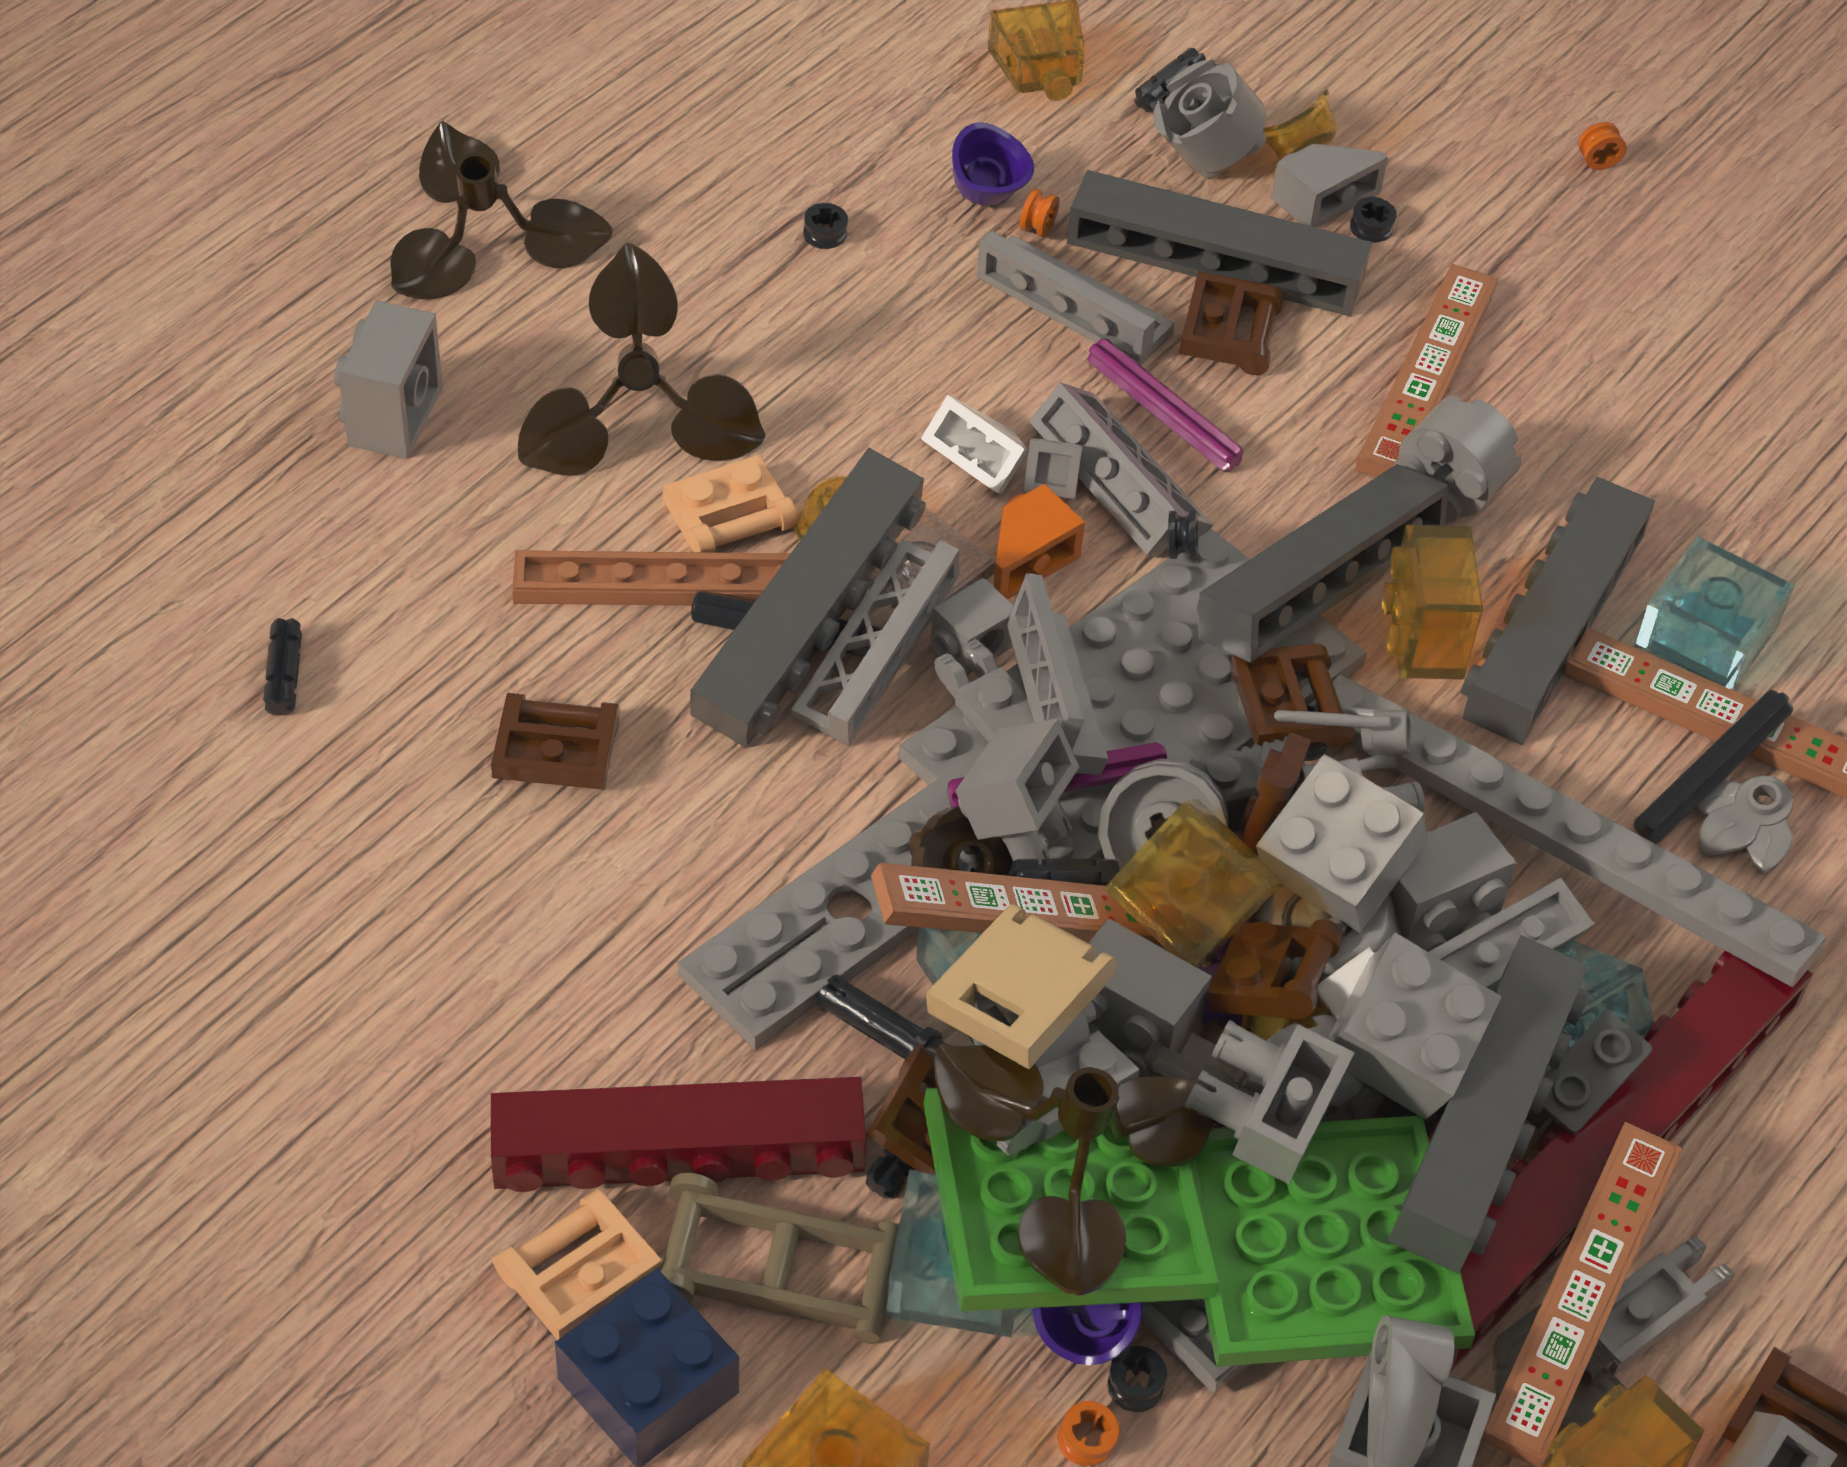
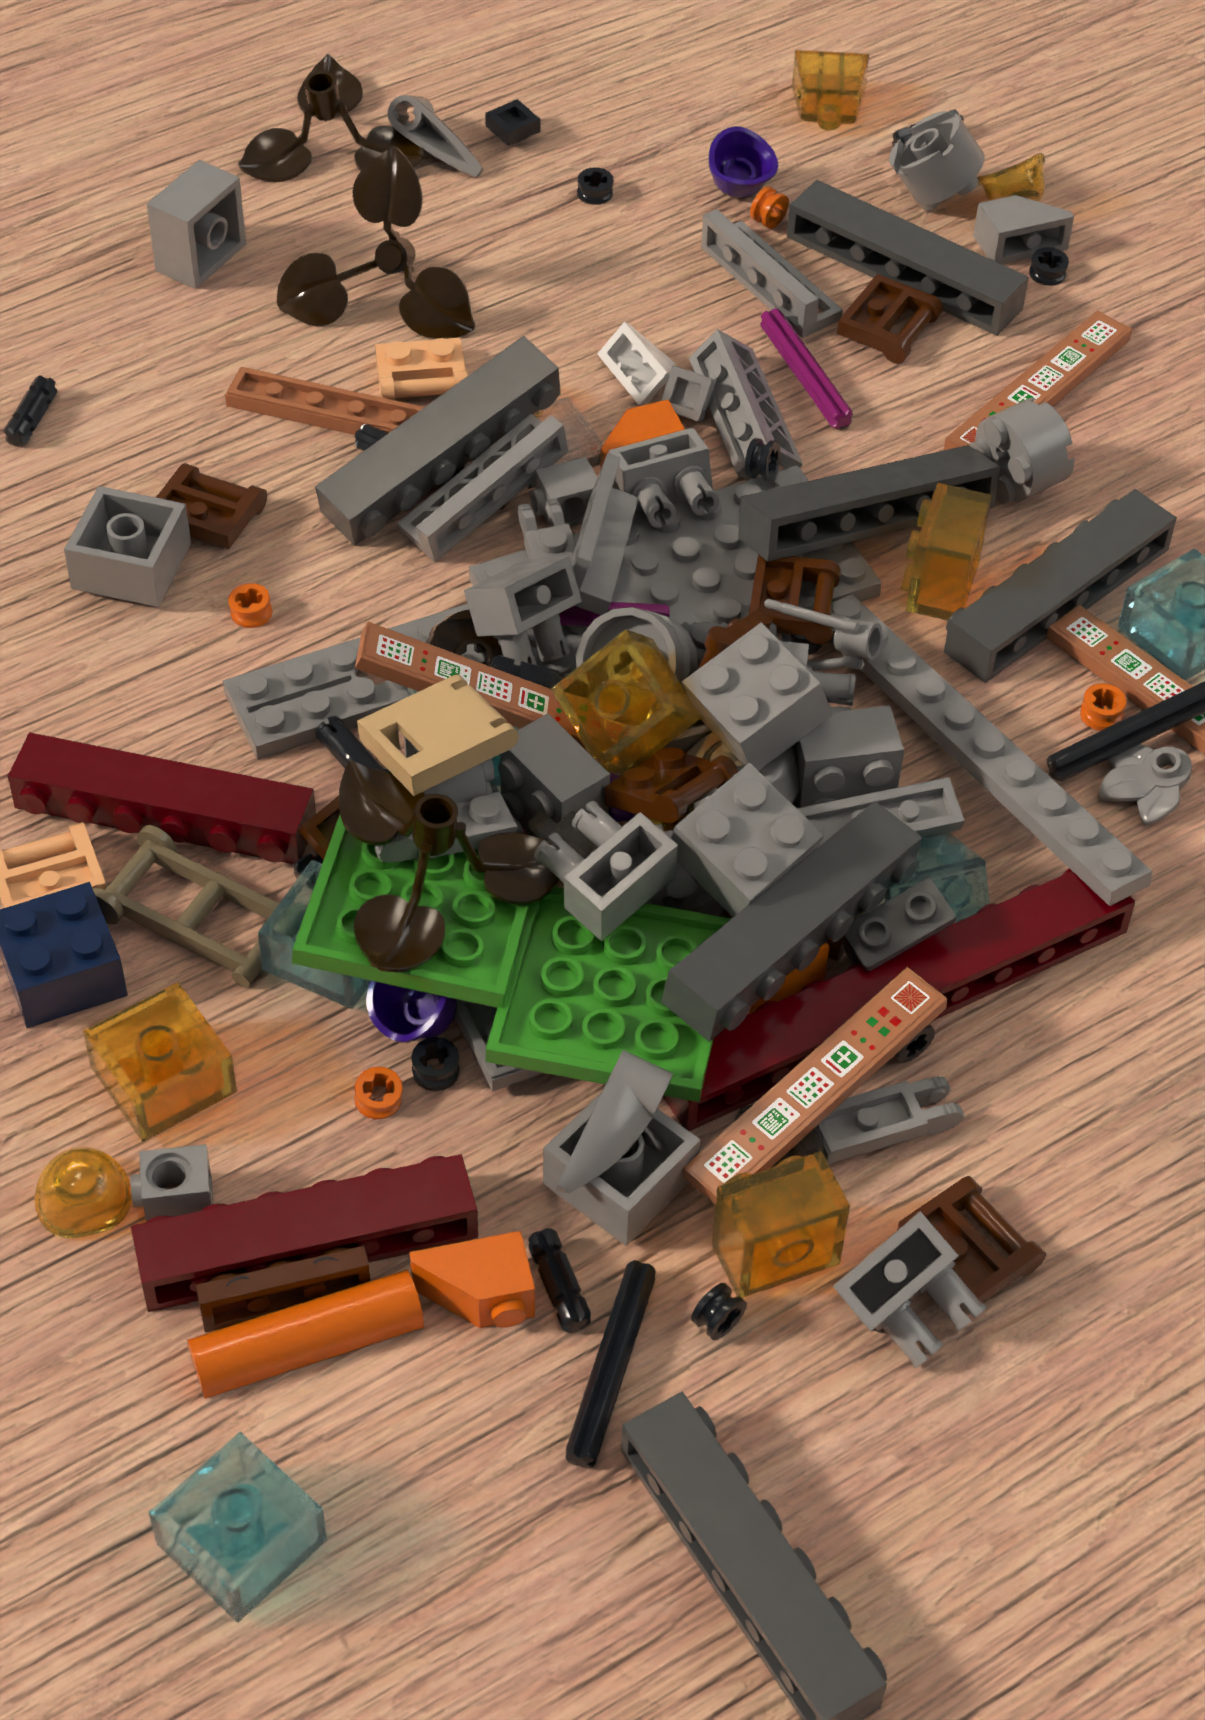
camera: 20 degrees right, 0 degrees up
none -> light grey brick [64,486,191,607]
none -> orange bush [228,583,273,628]
none -> light grey piece [388,95,483,177]
none -> black plate [485,99,541,146]
none -> light grey brick [608,428,720,528]
none -> orange bush [1080,683,1127,731]

